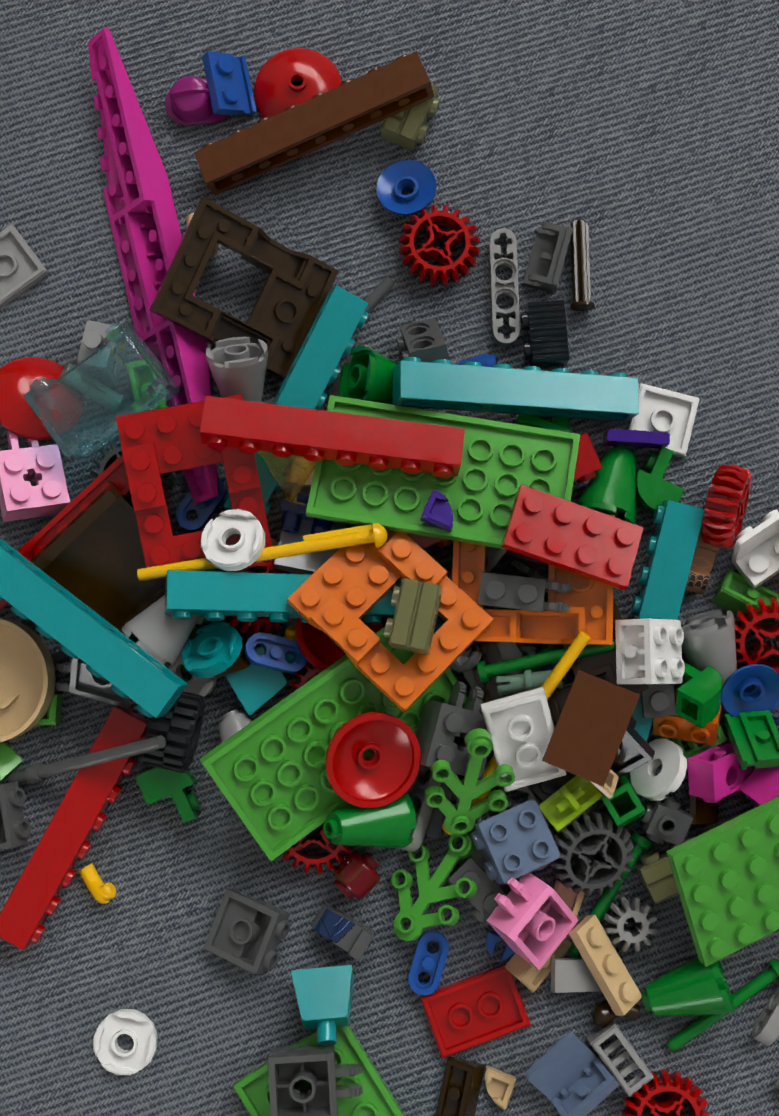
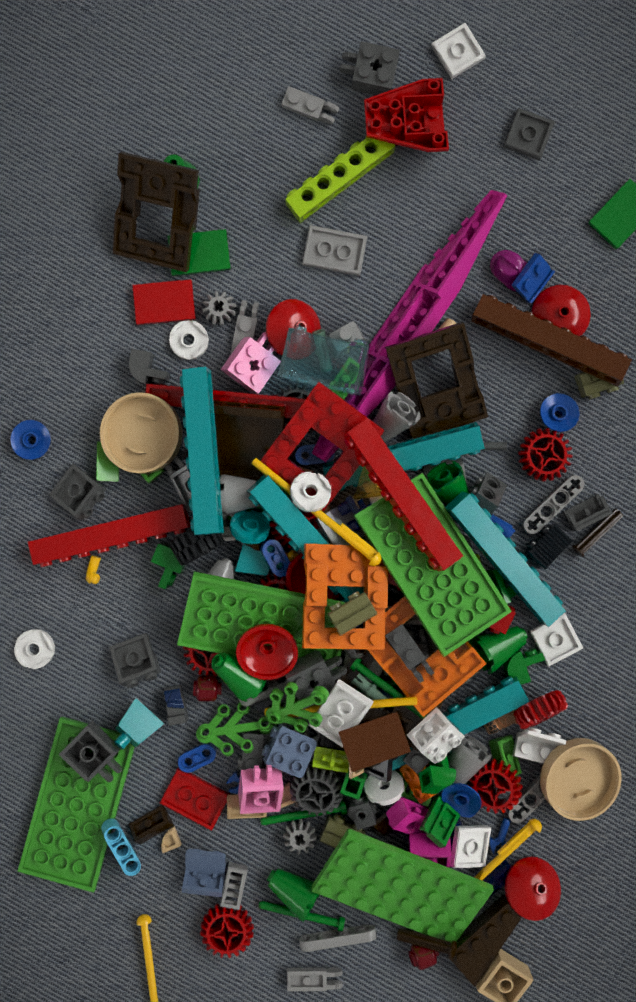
camera: 50 degrees right, 5 degrees up
dark grey bar [8,735,166,784] -> none
dark purple tile [421,489,453,533] -> none
plate [501,484,644,590] -> none
light grey tile [551,957,601,993] -> none
tan plate [568,914,642,1016] -> none
dark brown arm [592,1000,640,1027] -> none
dark purple tile [603,429,670,449] -> none

